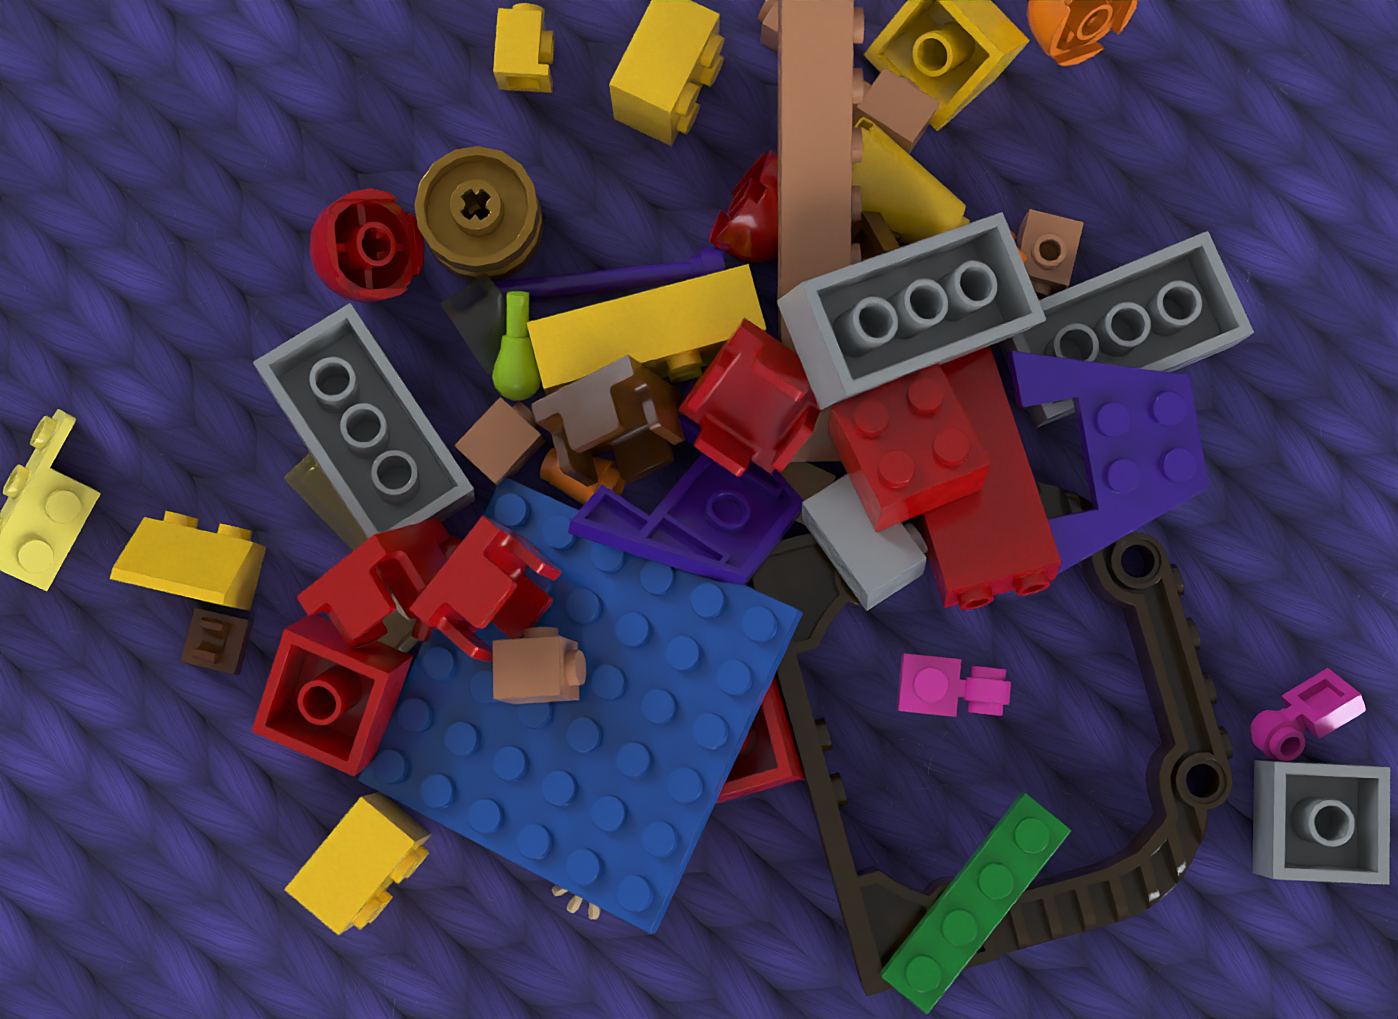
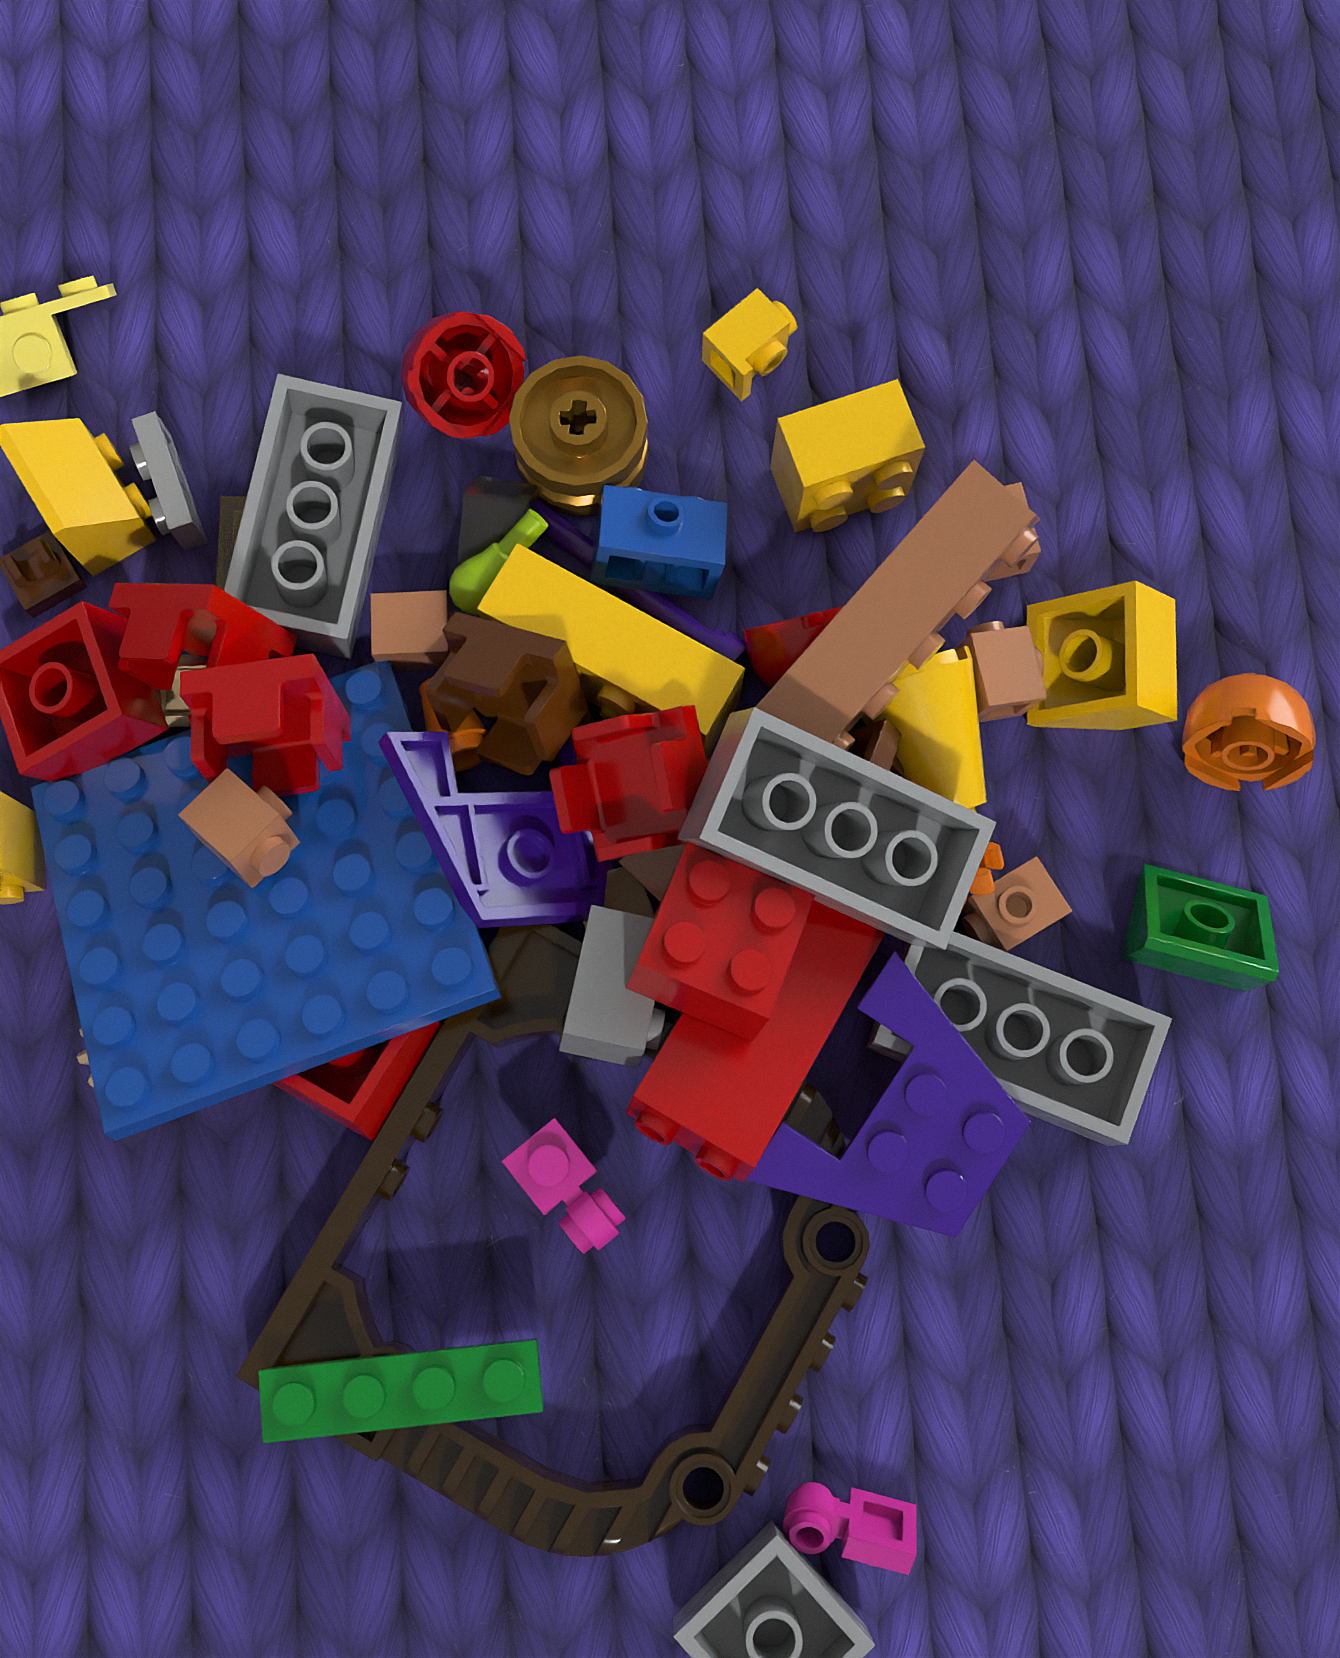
camera: 45 degrees right, 5 degrees down
none -> light grey plate [130,411,208,551]
none -> blue brick [590,485,727,600]
none -> green slope [1121,864,1279,992]

